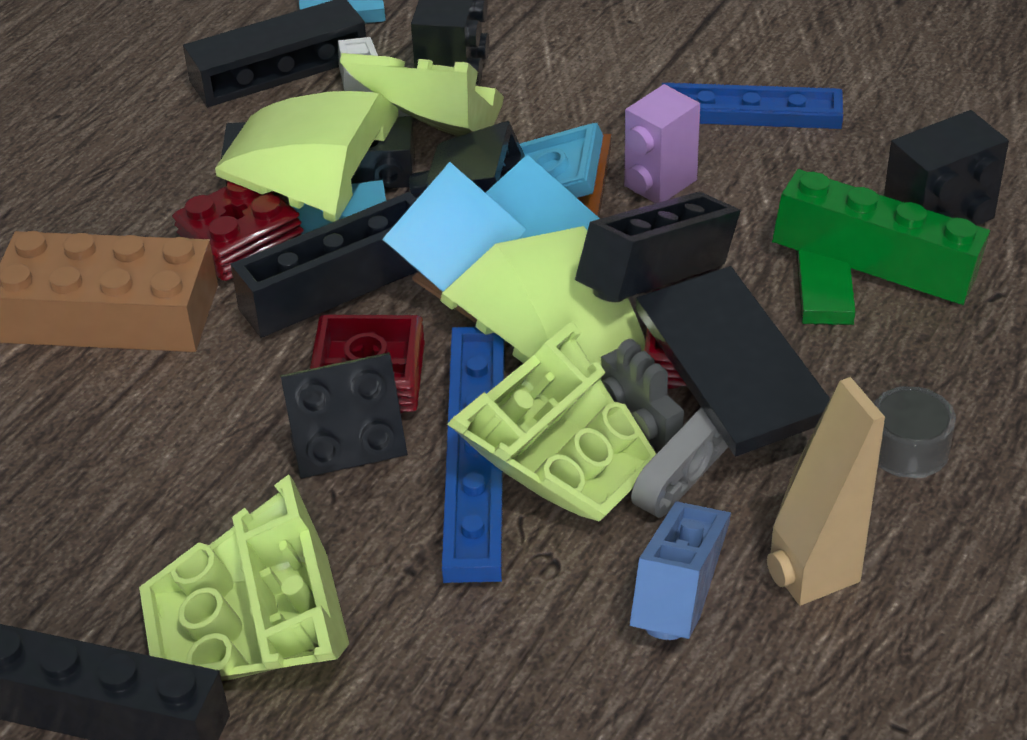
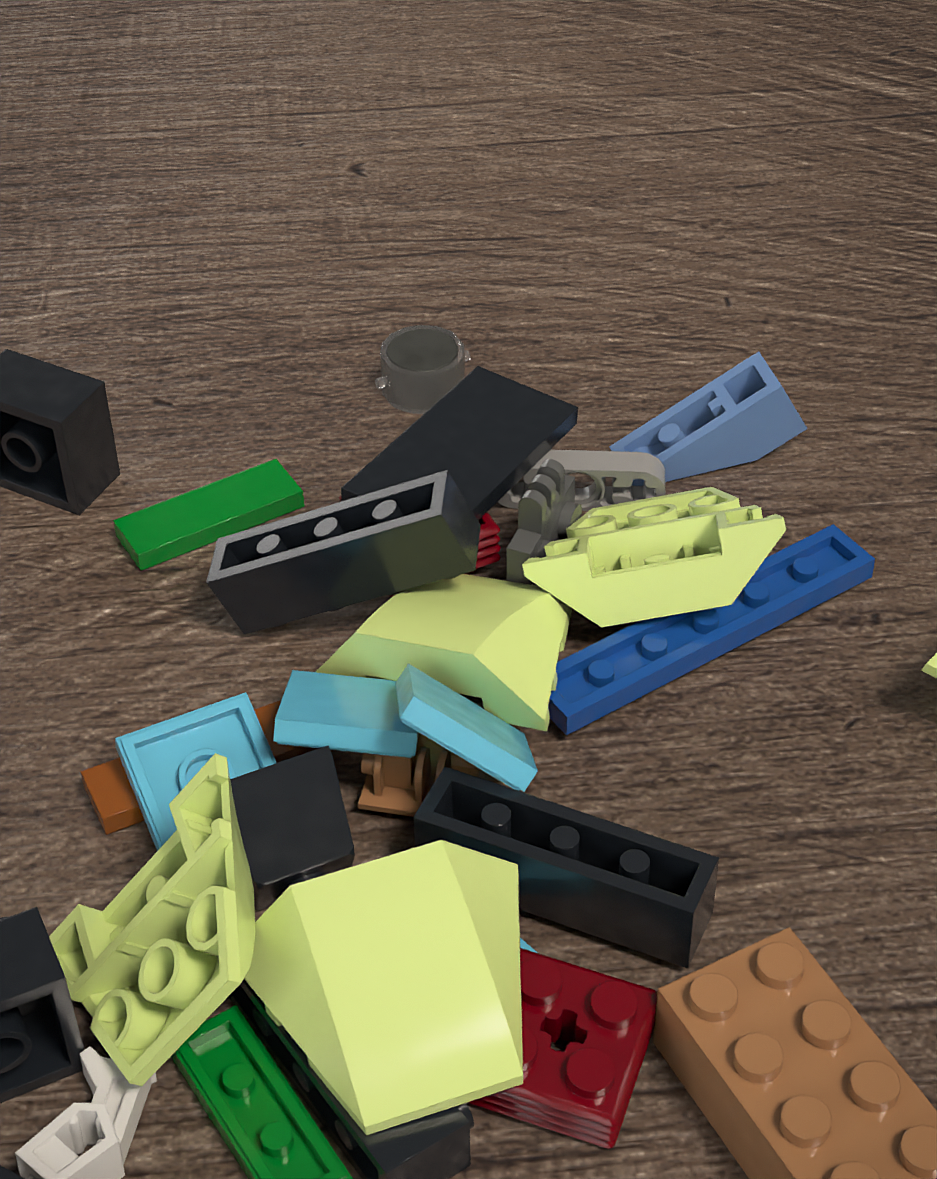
camera: 125 degrees left, 0 degrees up
black hinge [280,352,408,479] -> none
dark red brick [310,315,425,413] -> none
lavender brick [624,84,700,203] -> none
tan wedge [767,377,885,606] -> none
green brick [772,169,991,305] -> none

